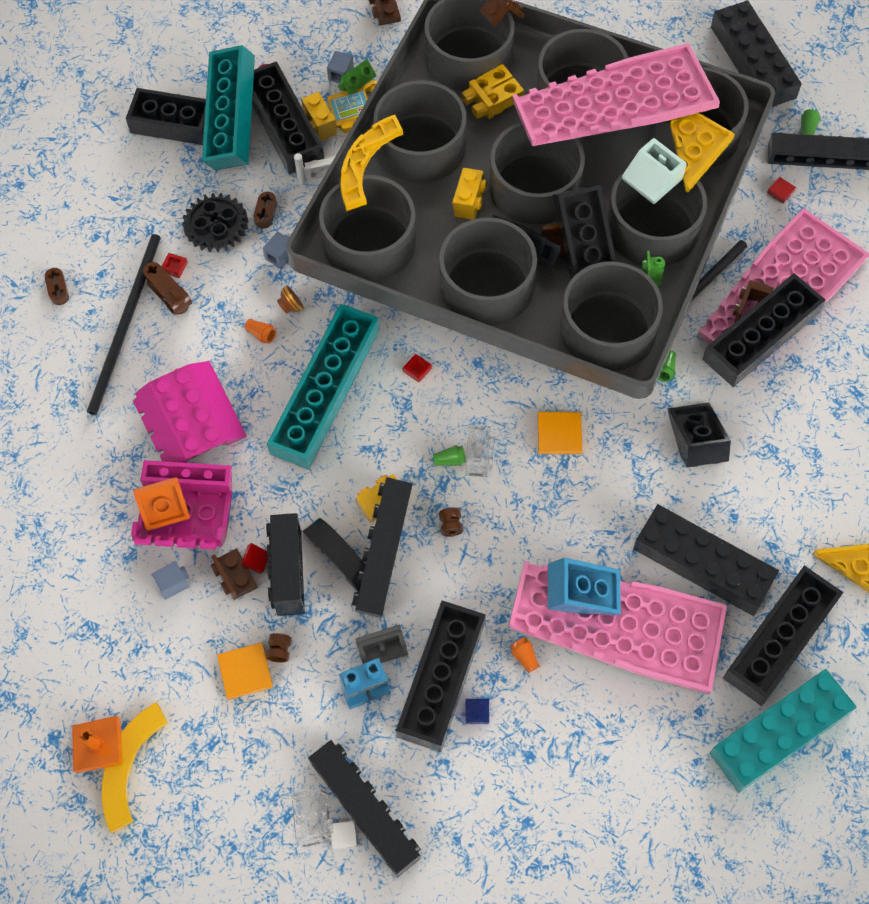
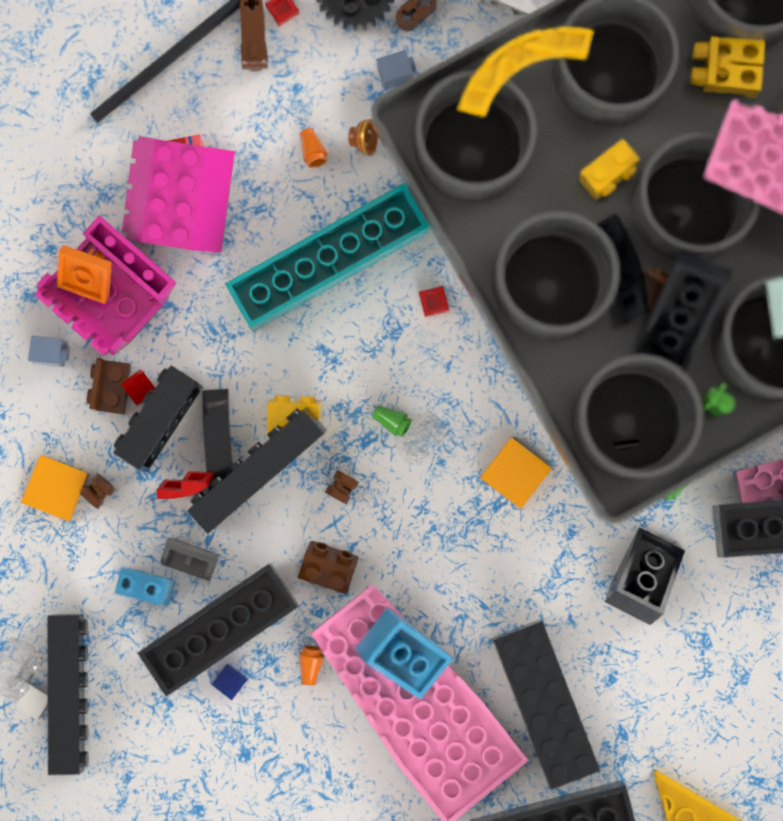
camera: 35 degrees right, 20 degrees up
none -> red slope [157,471,214,499]
none -> reddish brown bracket [298,541,359,595]

